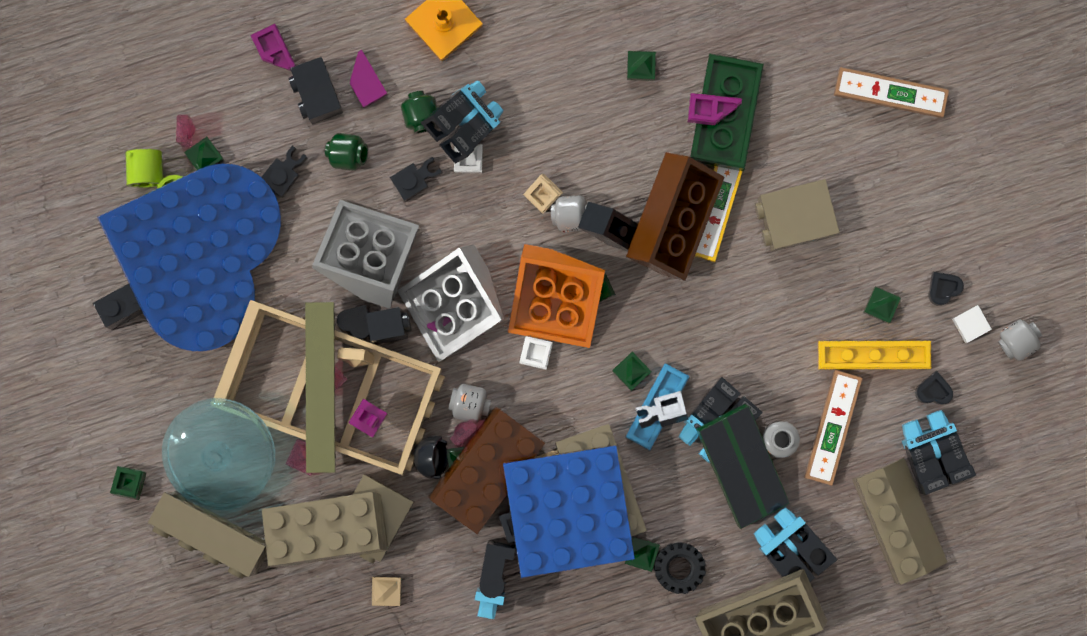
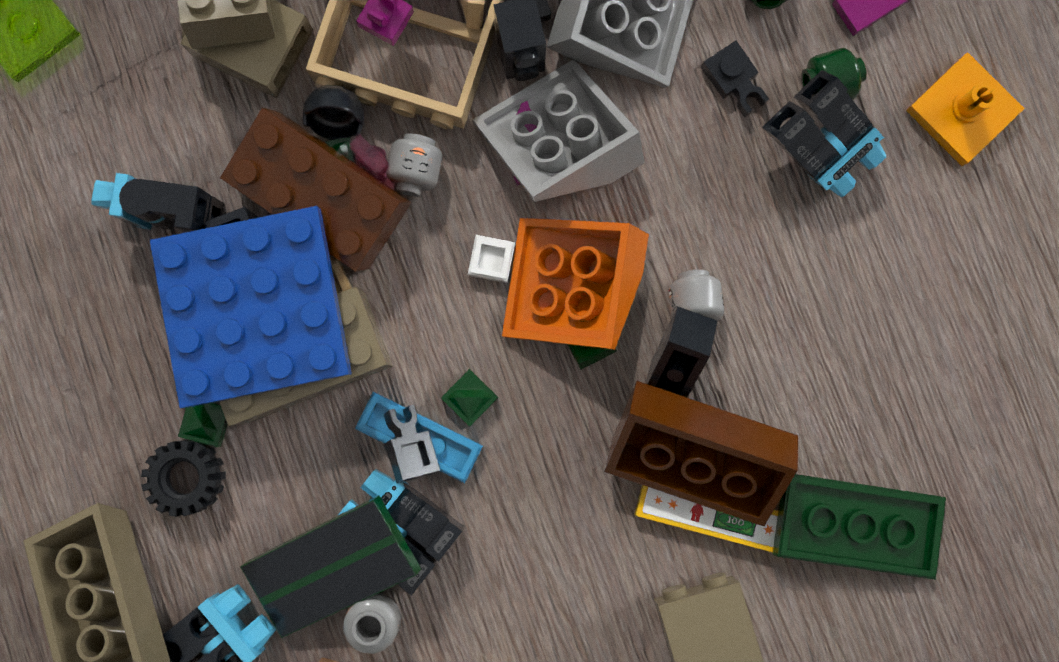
camera: 90 degrees right, 0 degrees up
tan tile [372,577,401,606] -> none
white tile [454,144,483,173] -> none
tan tile [523,174,563,214] -> none
dark green tile [627,51,656,81] -> none
magenta tile [687,93,742,125] -> none

